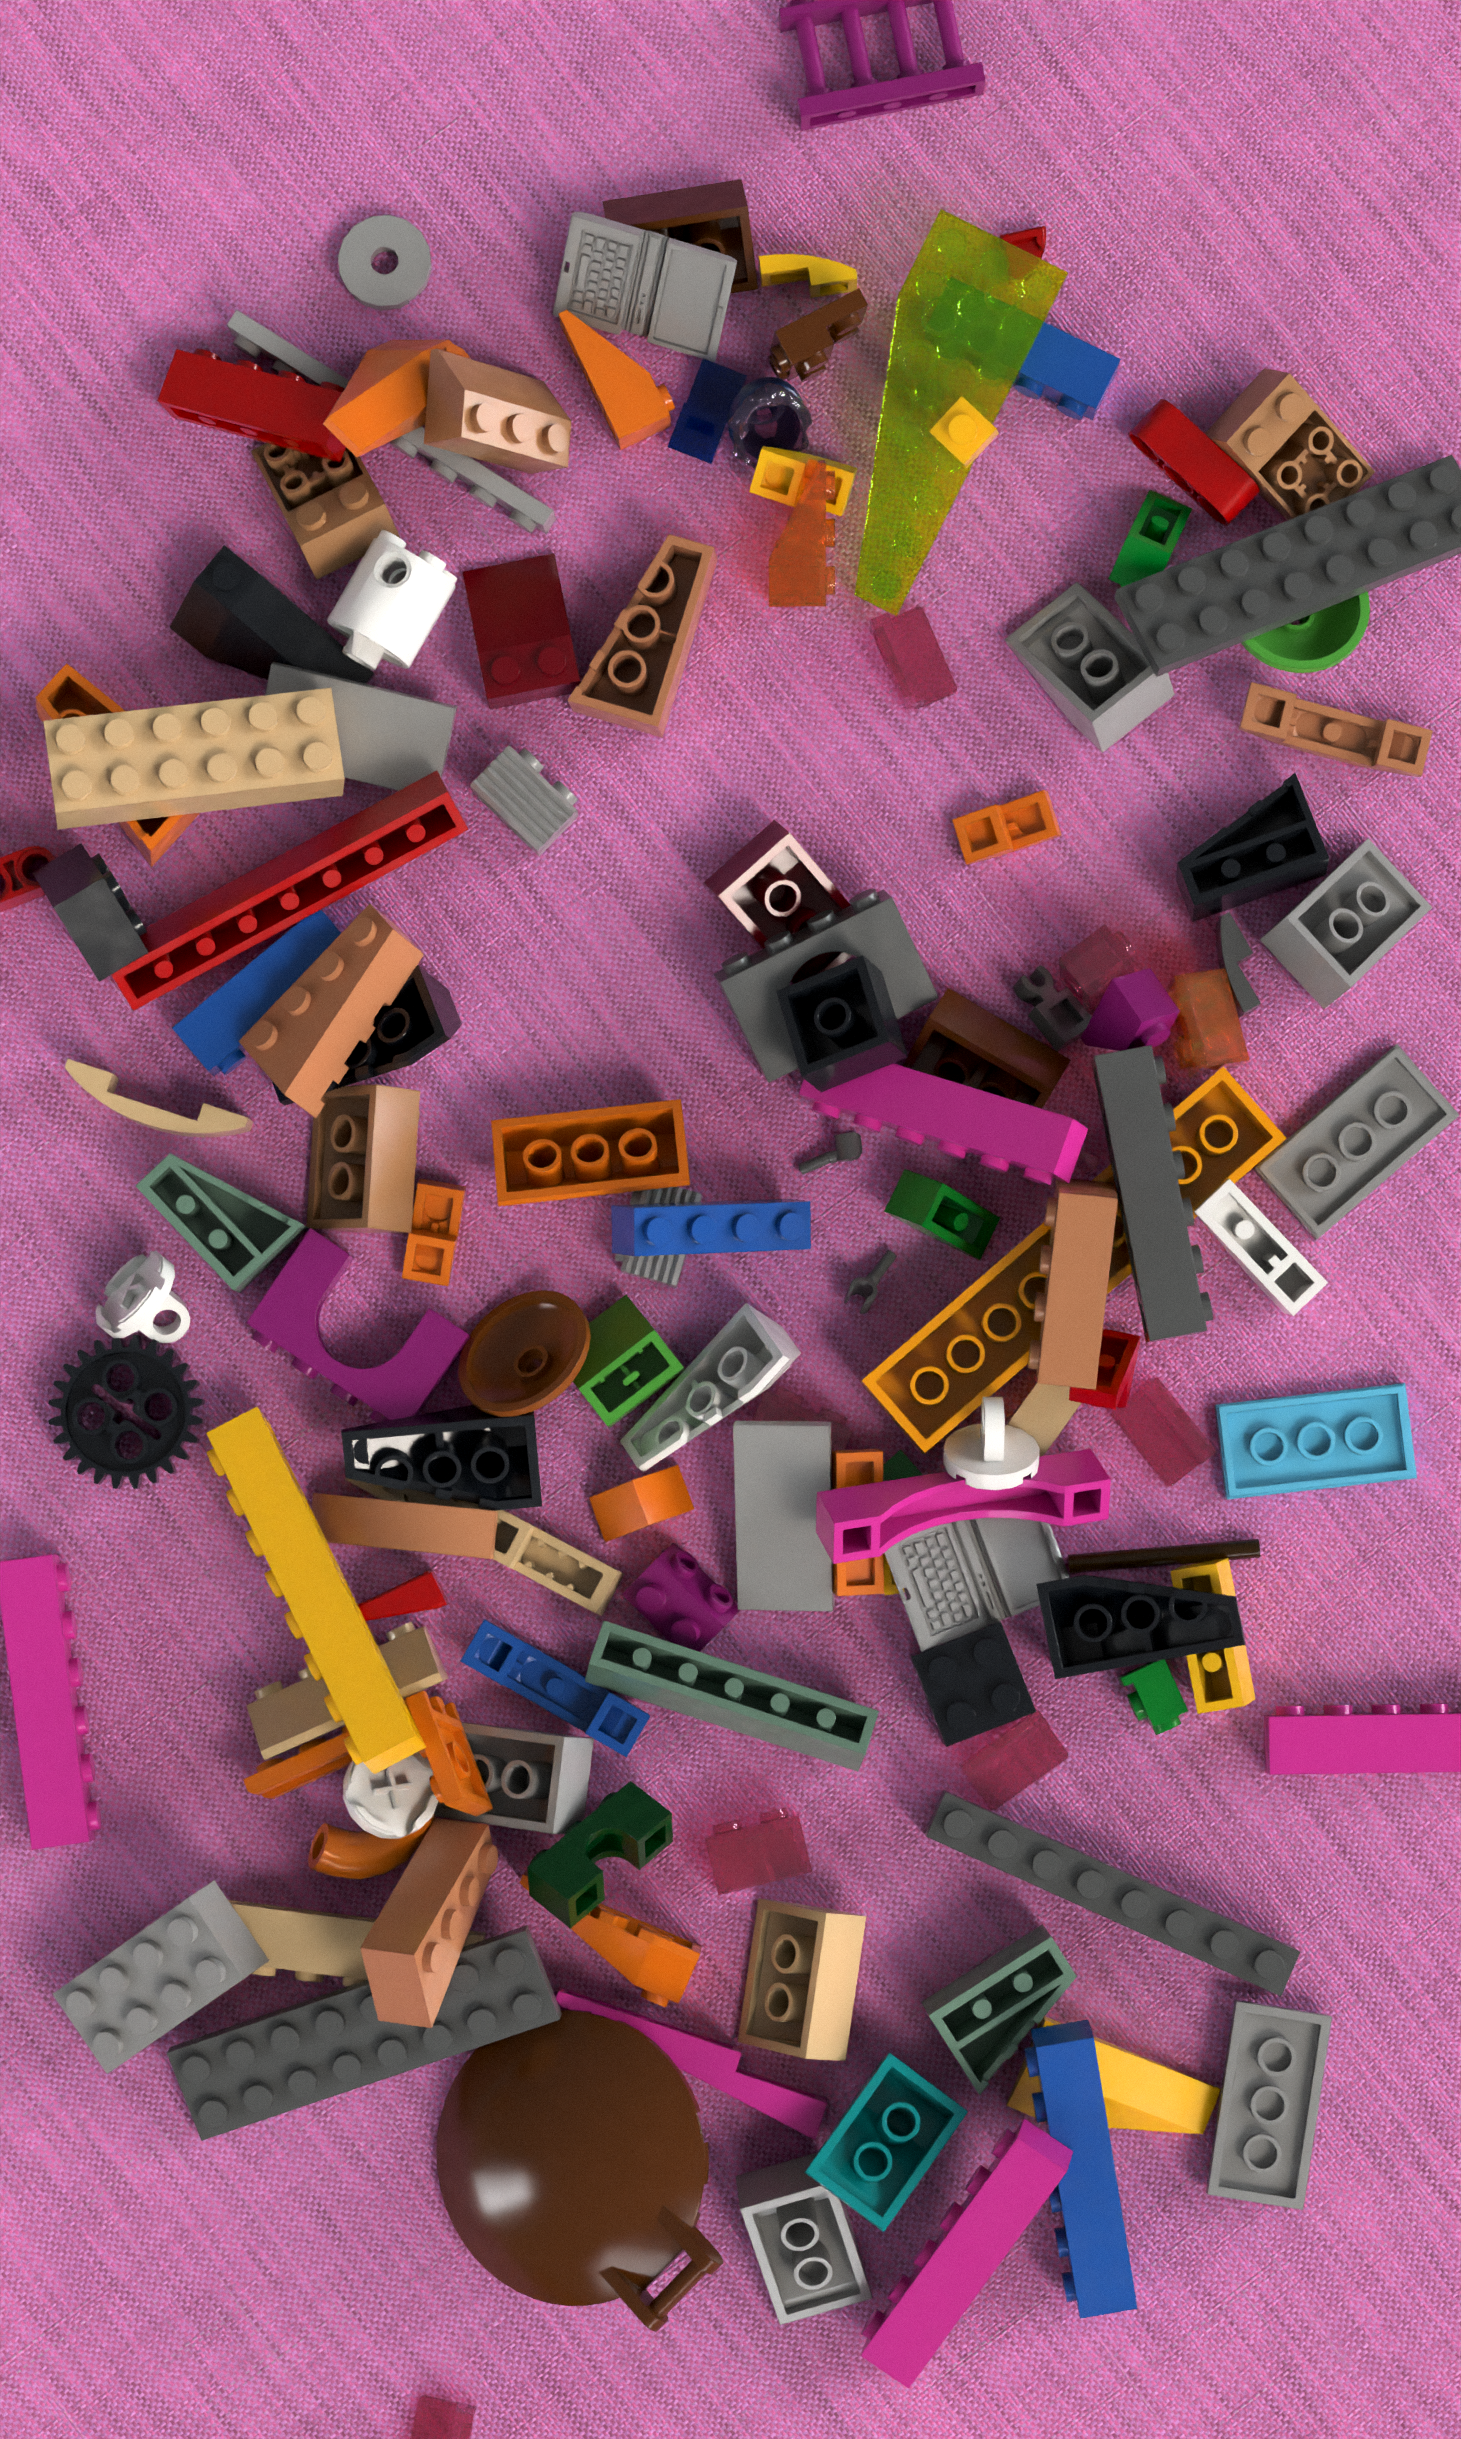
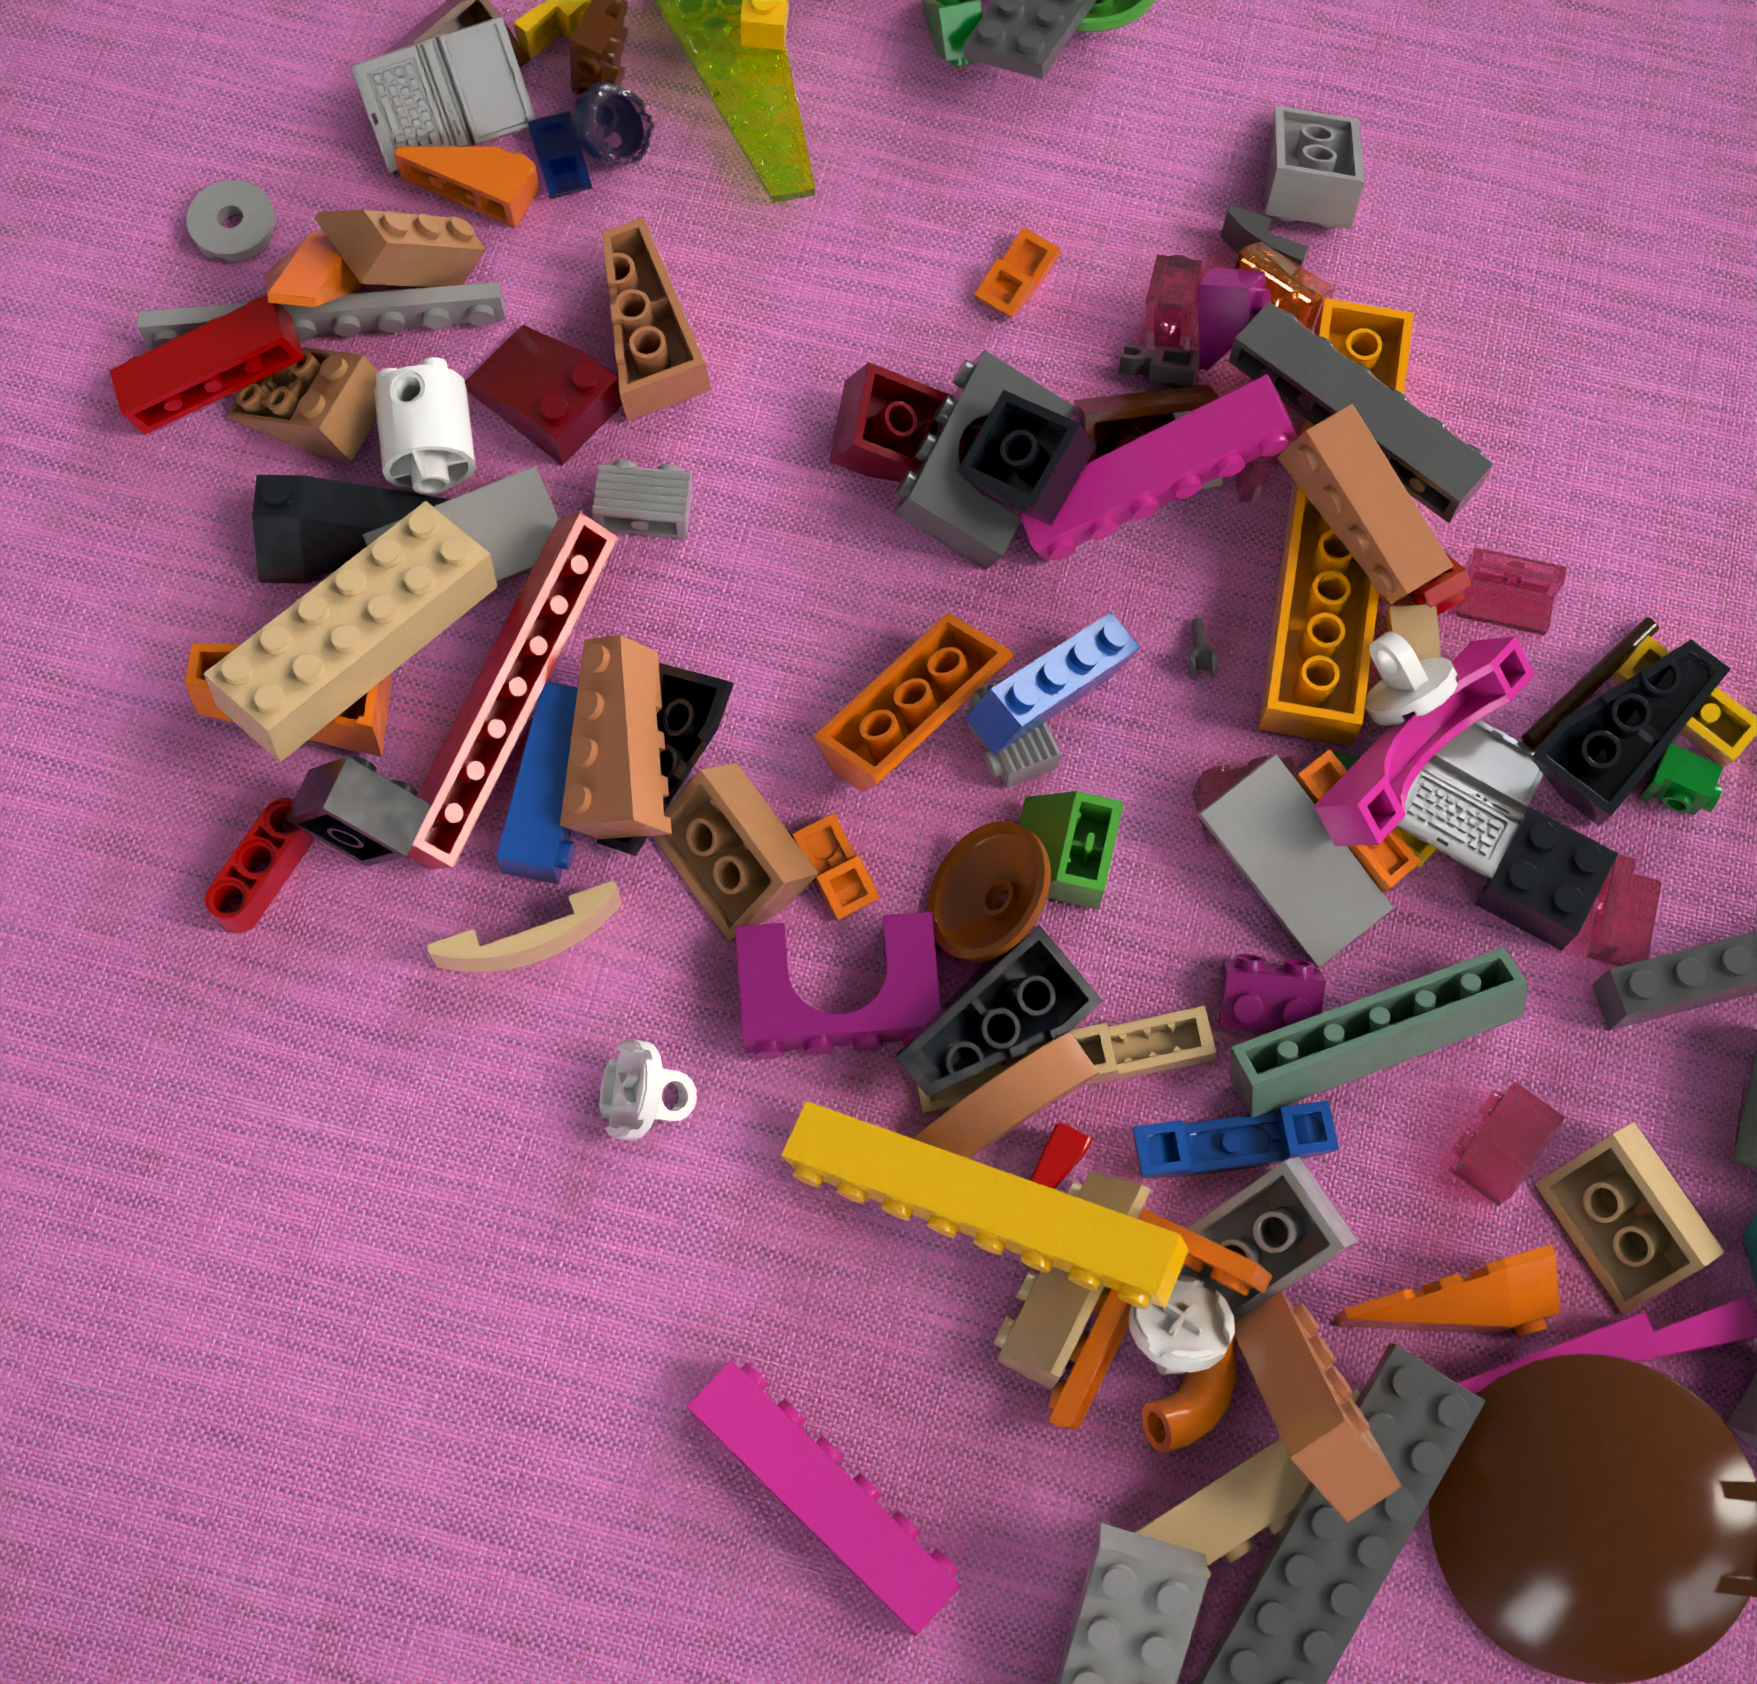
camera: 45 degrees left, 15 degrees down
black gear [48,1335,205,1489] -> none
sand green wedge [136,1153,309,1293] -> none
dark green arch [527,1781,673,1929] -> none
orange slope [589,1465,695,1542] -> none
white wedge [620,1303,801,1472] -> none
yellow slope [749,446,858,516] -> none
clear orange slope [769,460,835,607] -> none
dark grey hand [798,1132,862,1175] -> none
clear pink panel [870,607,957,714] -> none
green slope [884,1169,1000,1260] -> none
light grey slope [1005,582,1175,753] -> none
black wedge [1176,773,1329,922] -> none
white slope [1193,1178,1328,1316] -> none
medium azure tile [1214,1383,1417,1500] -> none
nougat slope [1239,682,1433,777] -> none
light grey tile [1253,1044,1459,1241] -> none

